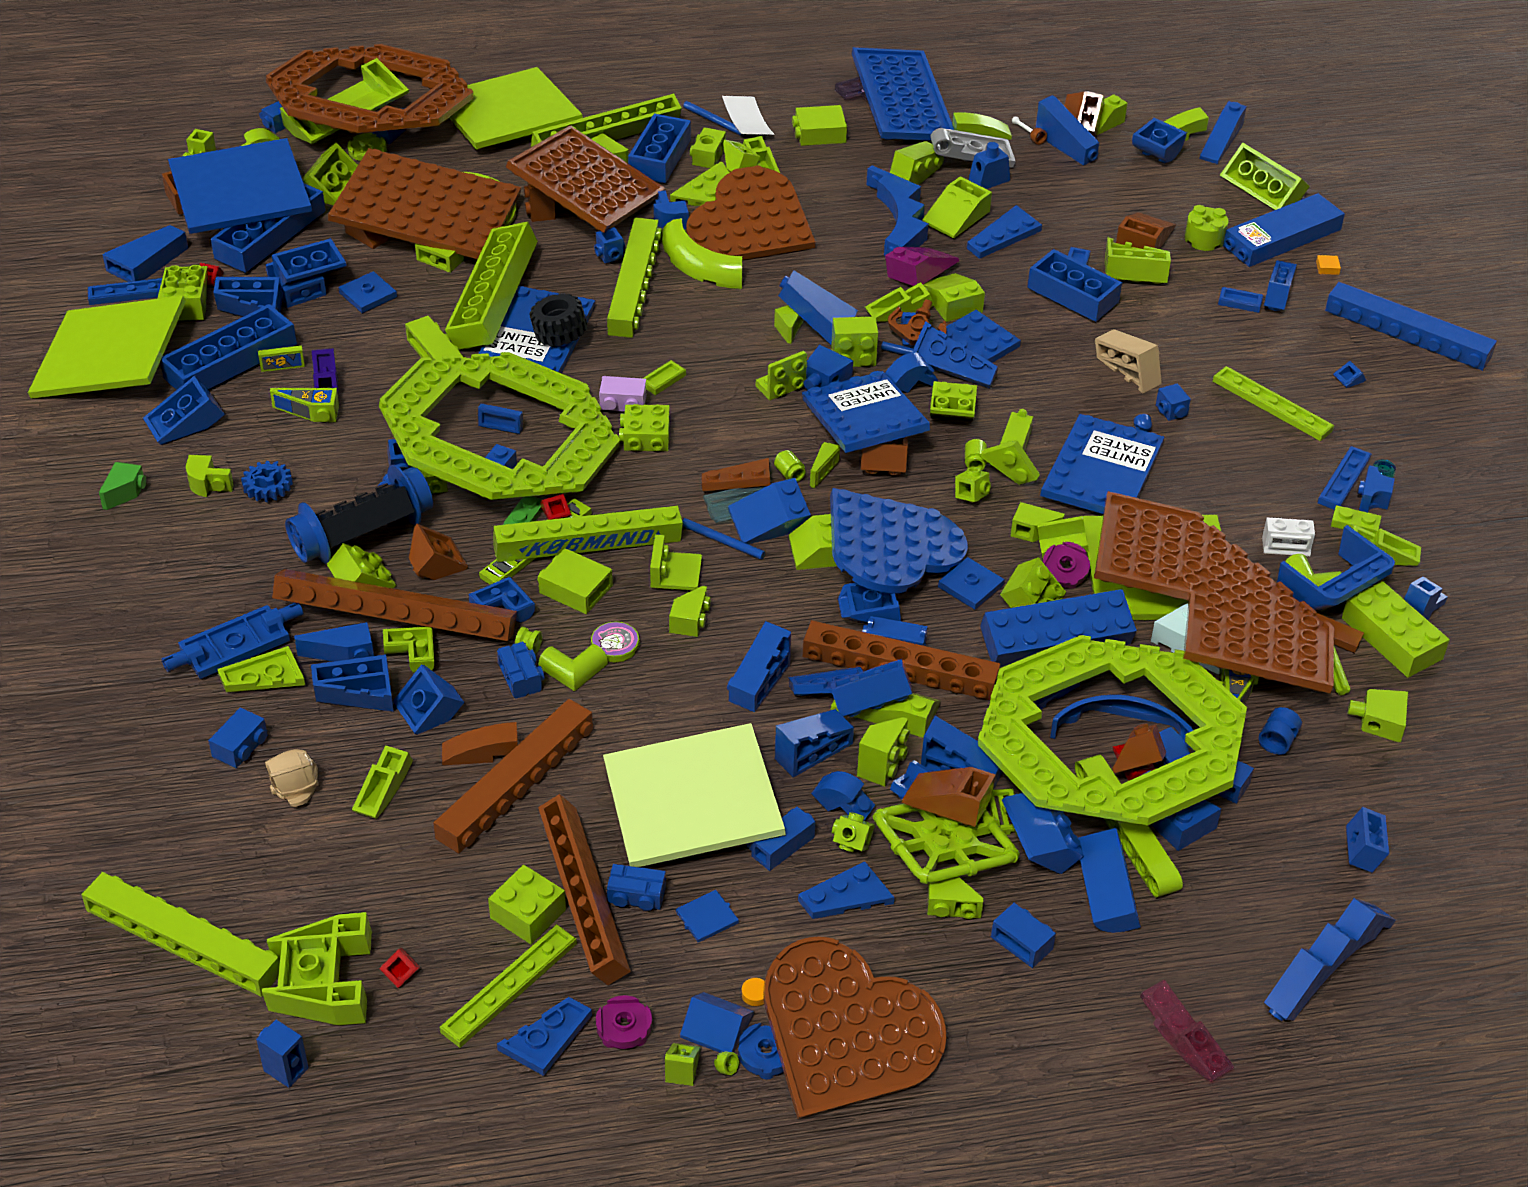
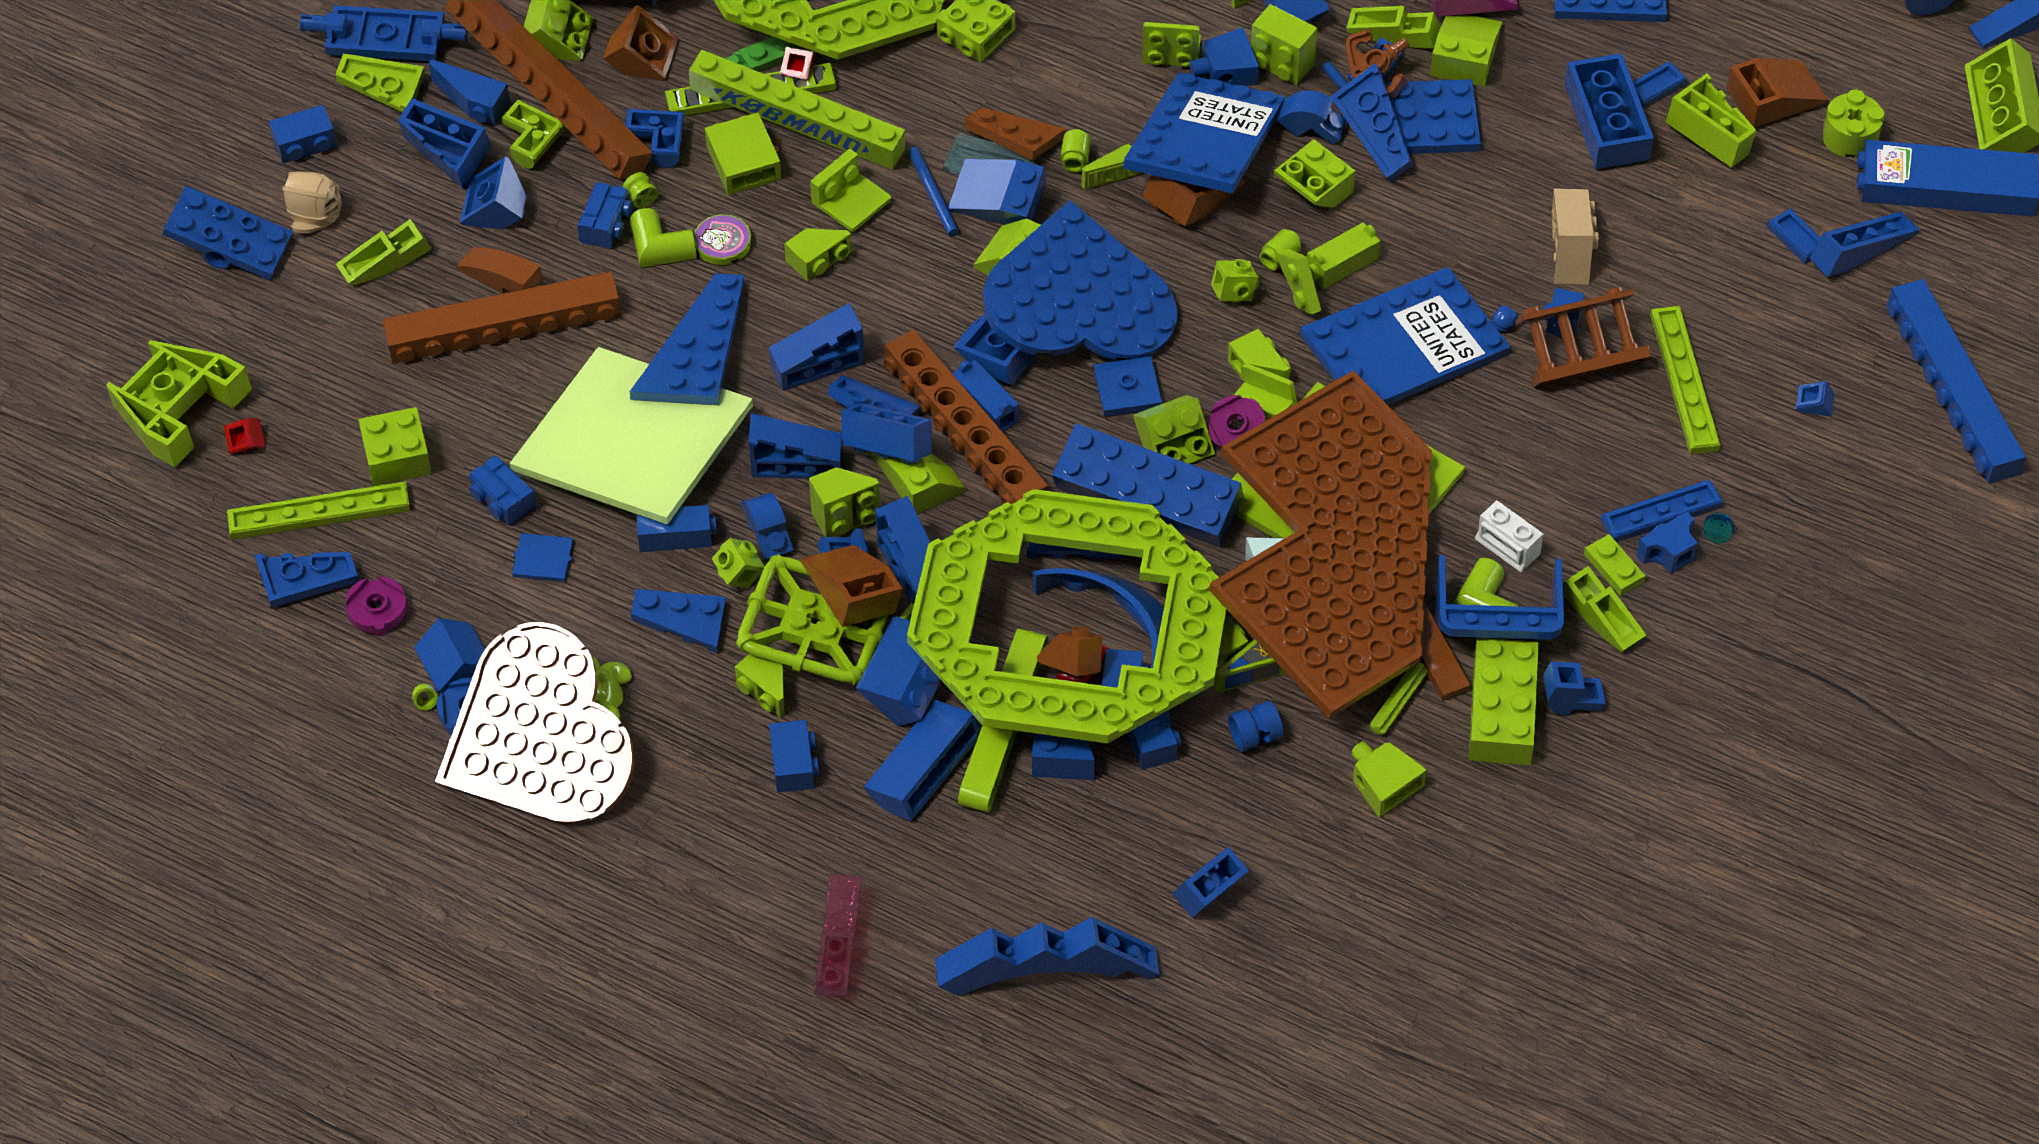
camera: 40 degrees right, 10 degrees up
lime brick [81,872,280,997] -> none
blue brick [256,1020,309,1088] -> none
dark orange brick [538,794,631,985] -> none
lime slope [665,1043,701,1086] -> none
light orange tile [1316,255,1341,275] -> none
none -> blue plate [162,186,293,280]
none -> blue wing [629,273,745,405]
none -> dark orange fence [1515,287,1651,388]

